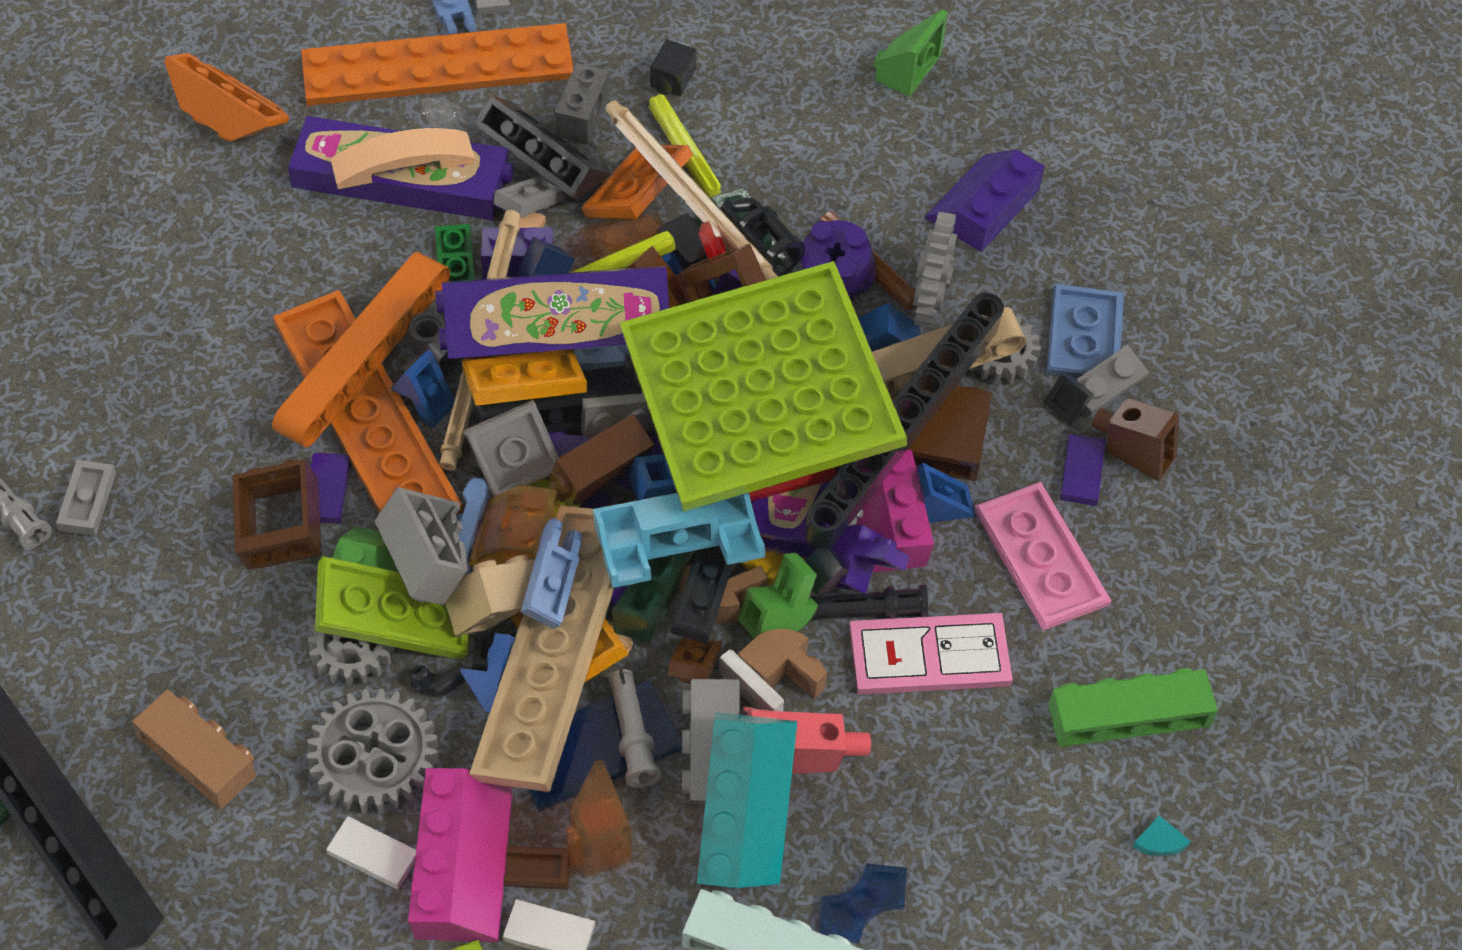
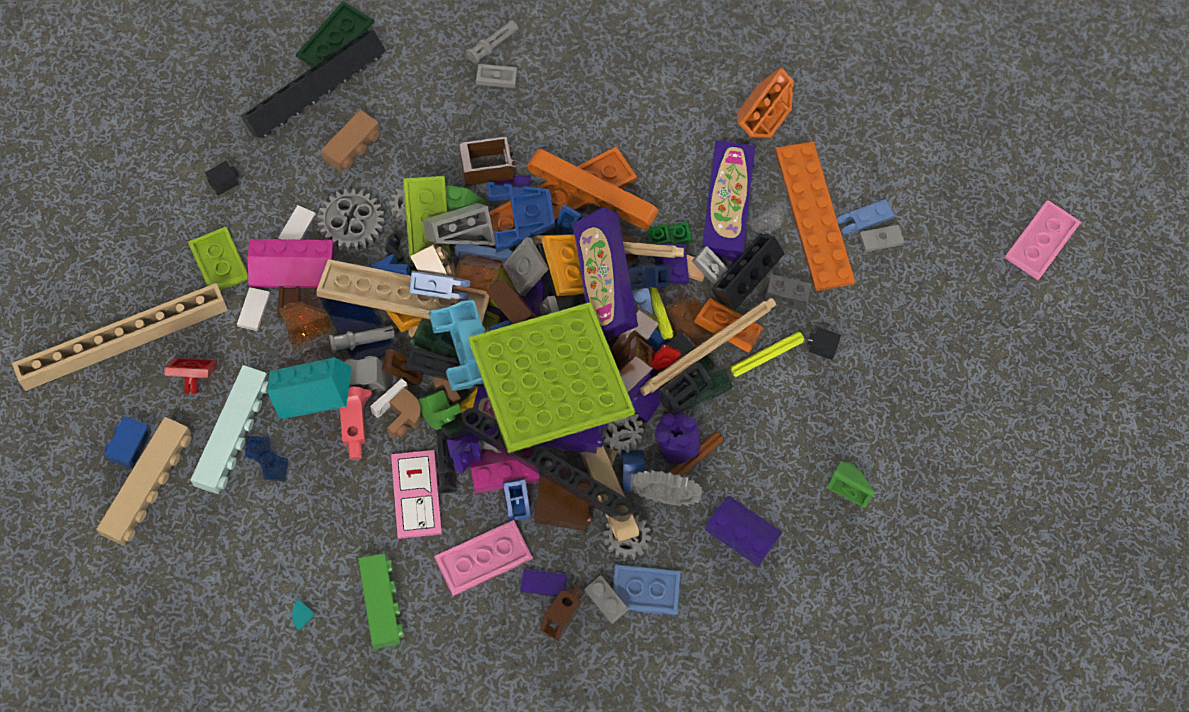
camera: 85 degrees right, 10 degrees up
light nougat slope [331,128,475,189] -> none
black tile [1043,373,1094,424] -> none
none -> blue wing [487,182,555,252]

